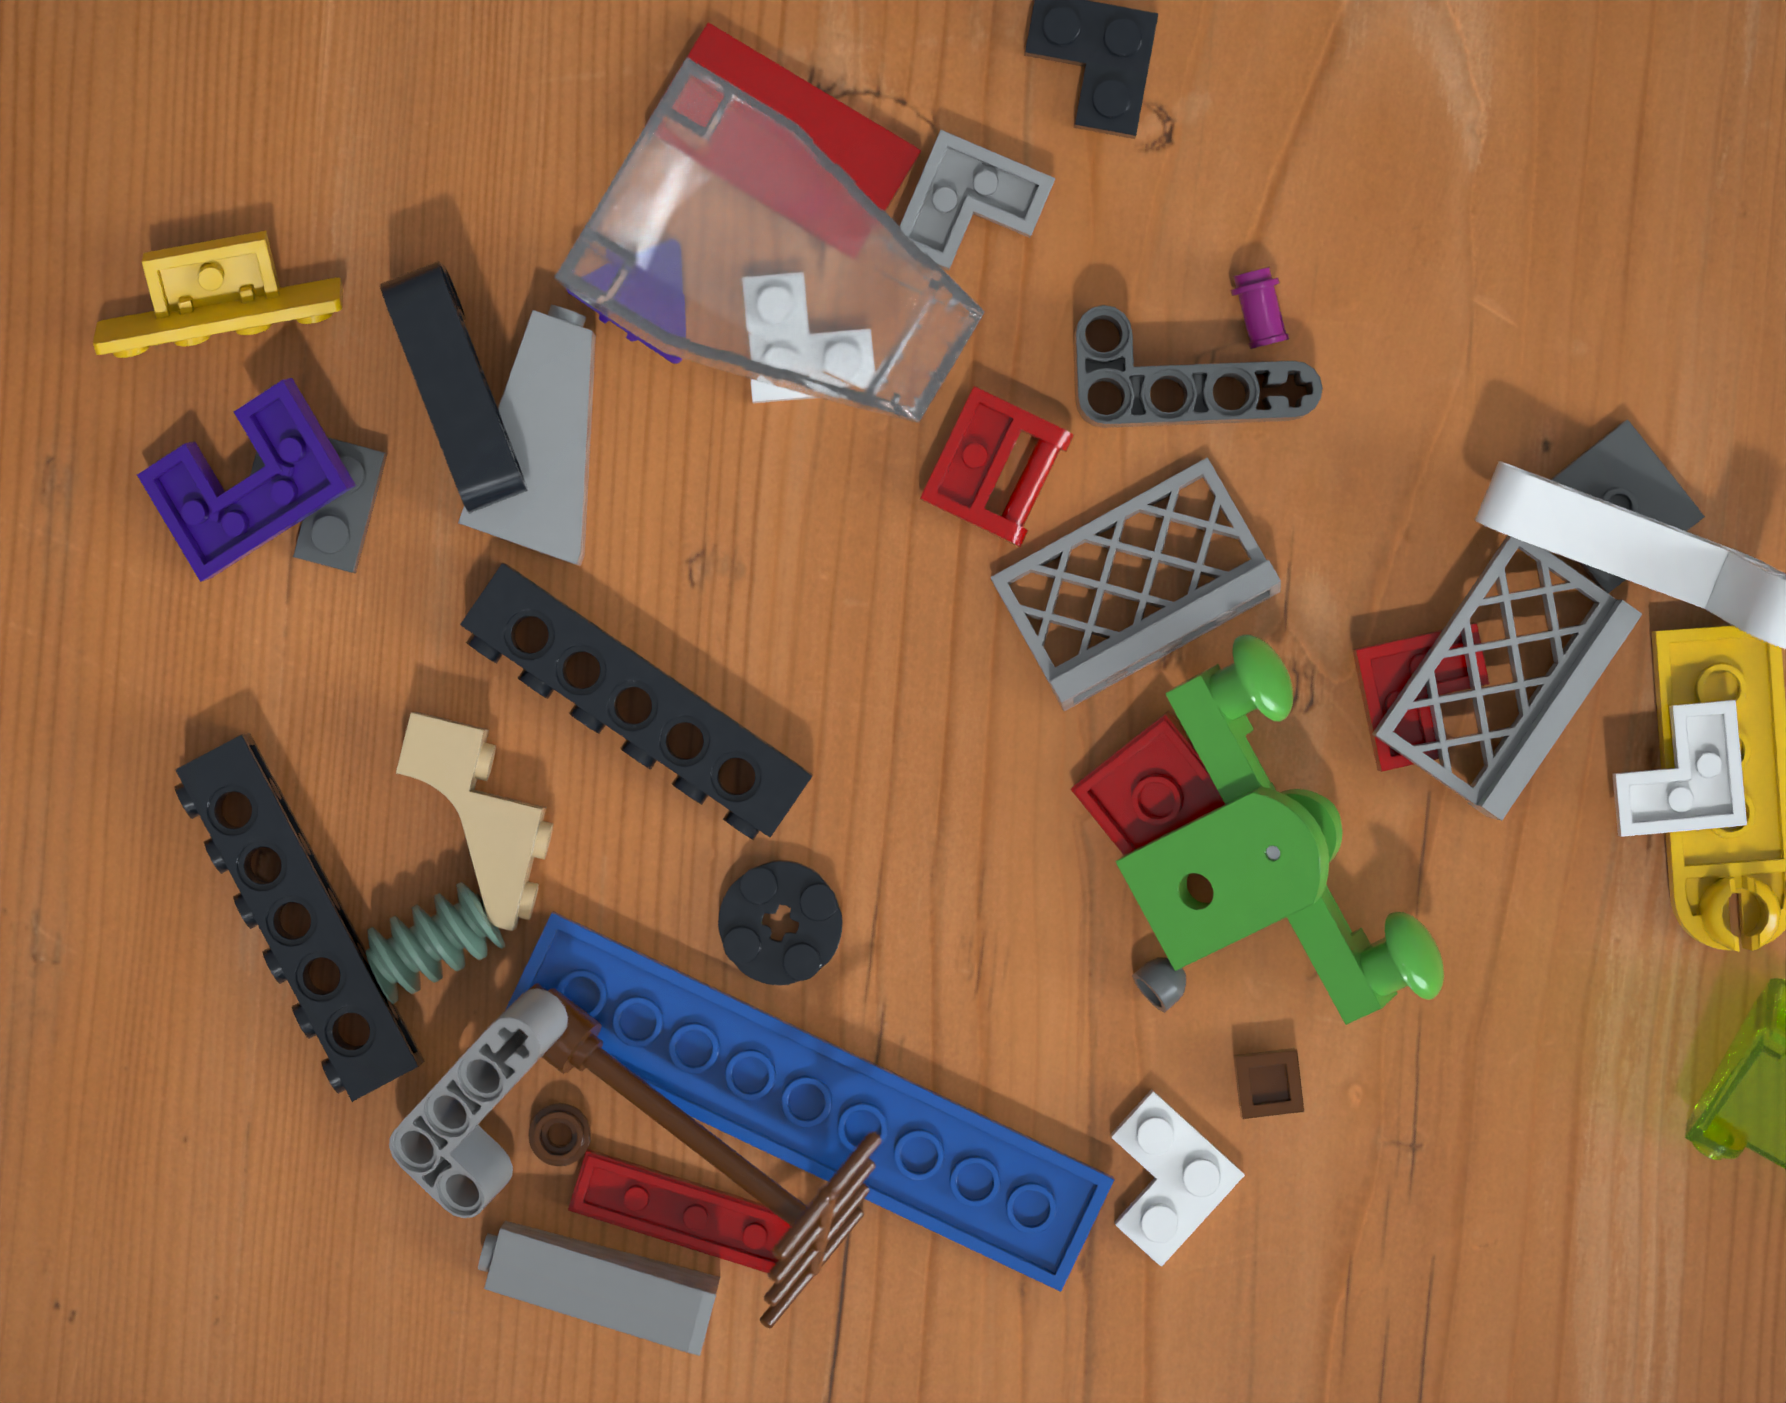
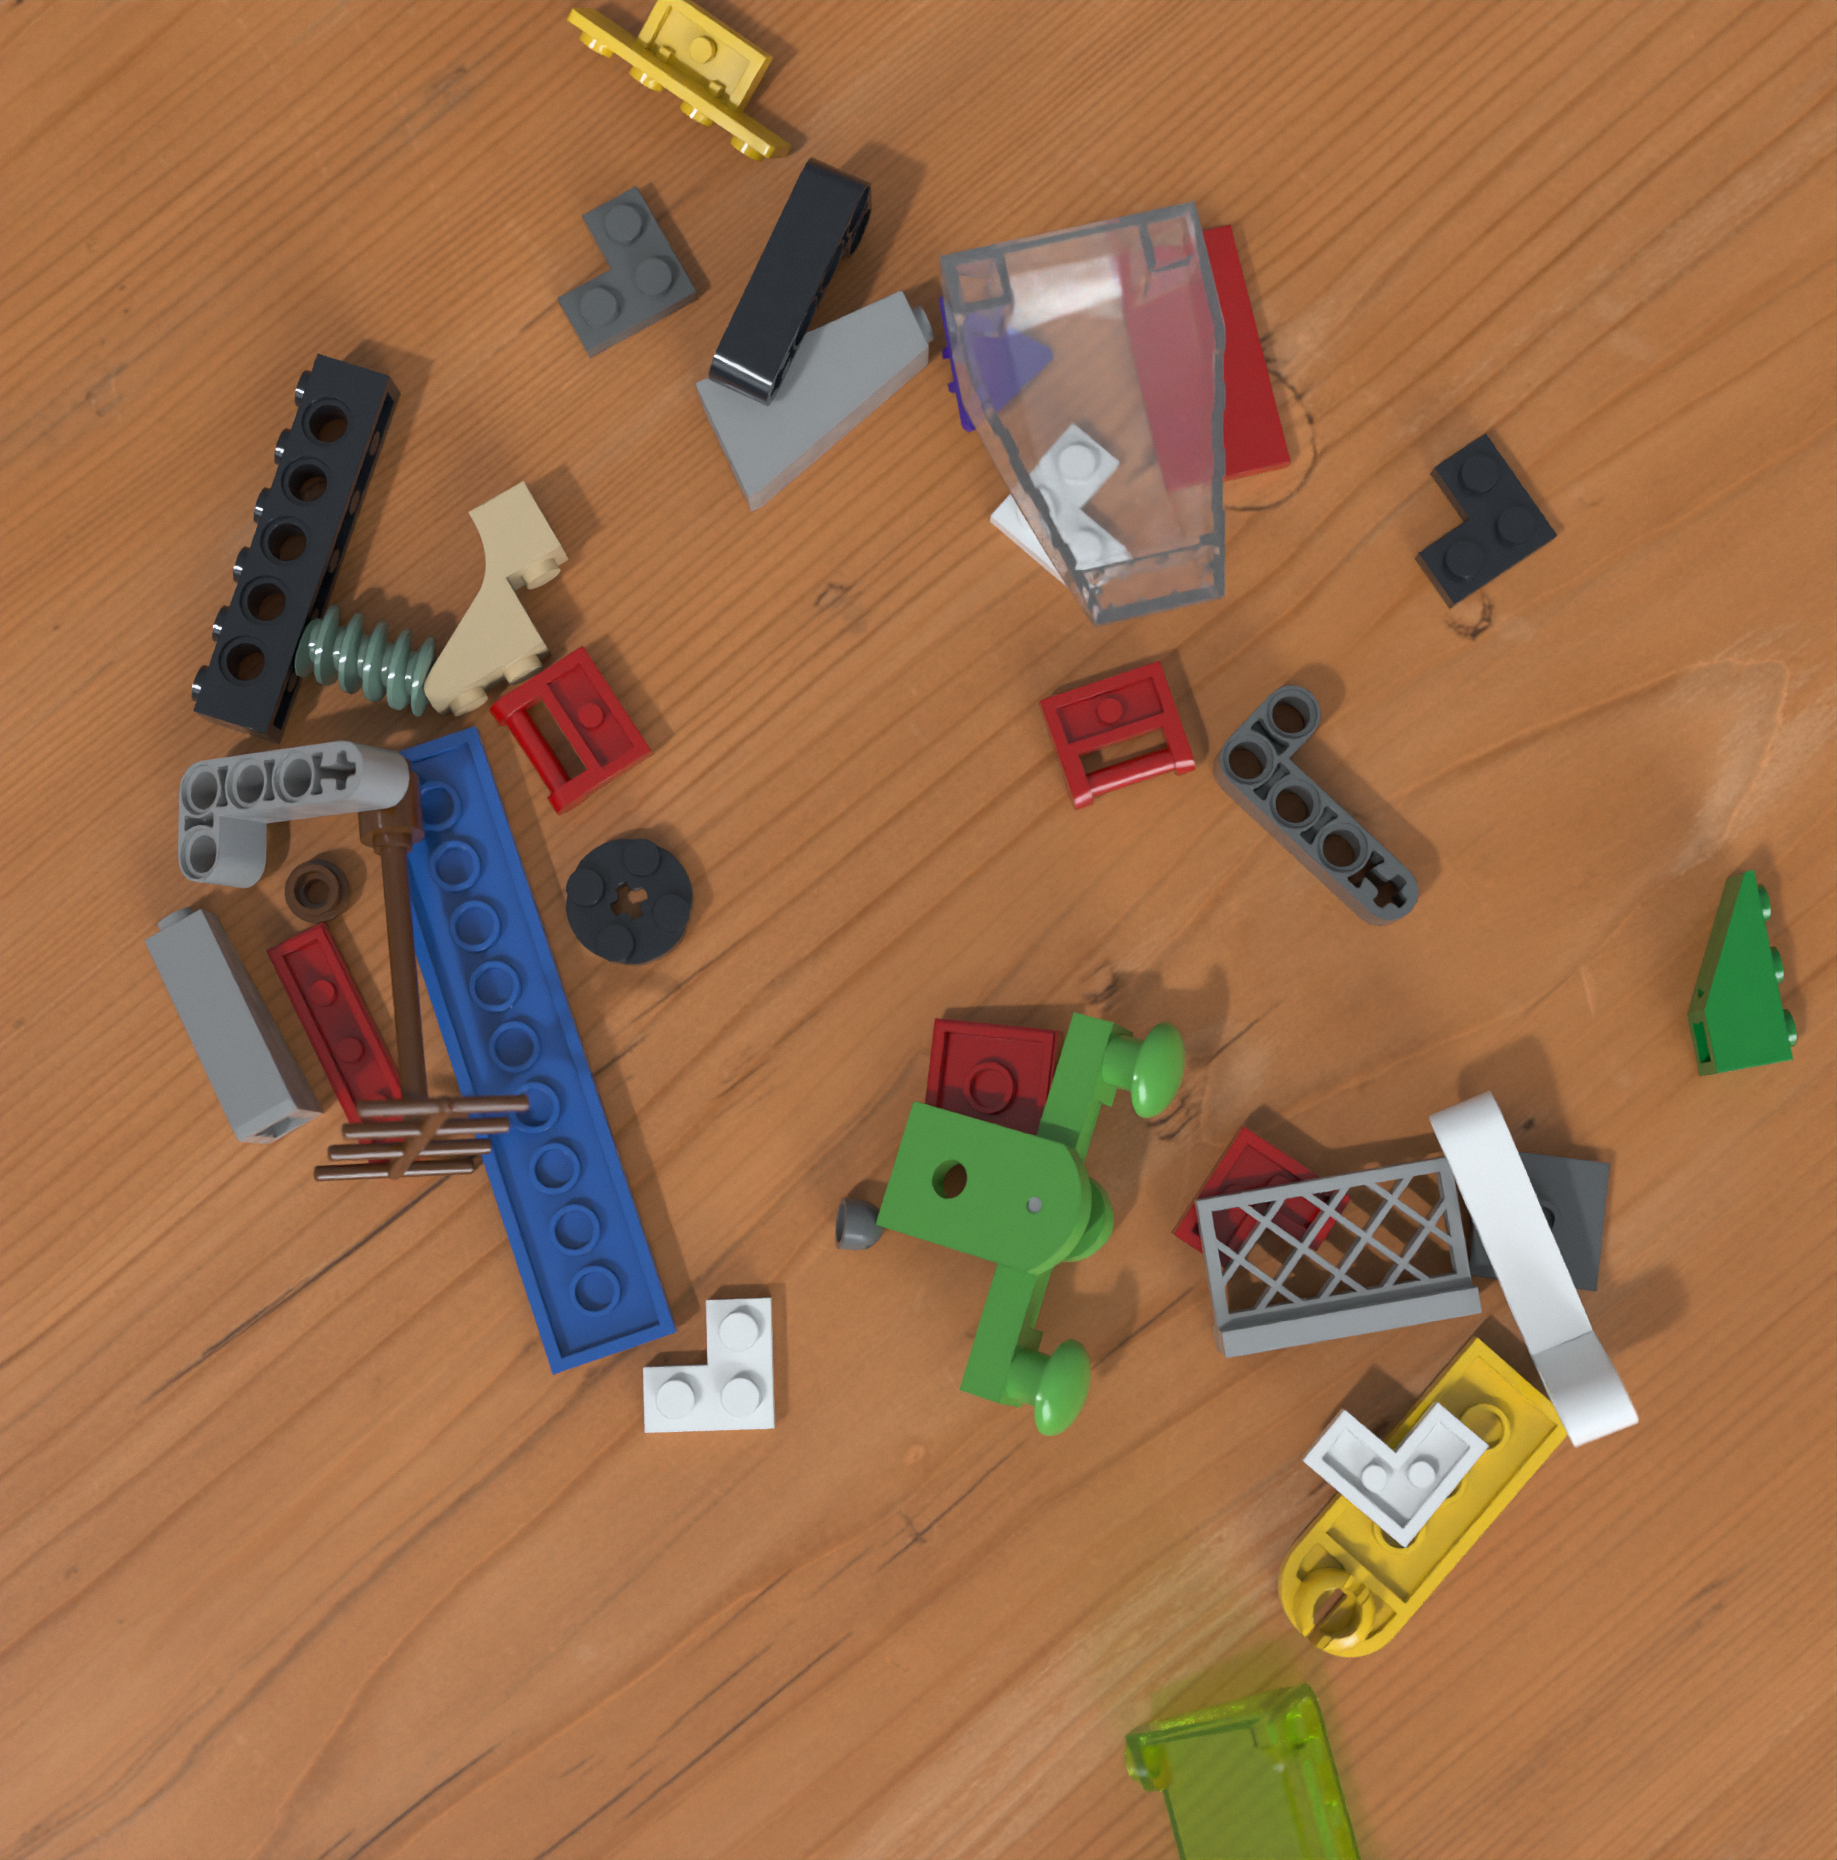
camera: 40 degrees right, 5 degrees down
dark purple plate [137,378,356,582] -> none
black brick [460,563,813,840] -> none
light grey plate [892,130,1055,271] -> none
light grey fence [990,457,1281,711] -> none
magenta pin [1231,267,1289,349] -> none
reddish brown plate [1233,1048,1305,1119] -> none
none -> red plate [489,645,653,815]
none -> green slope [1687,870,1797,1076]

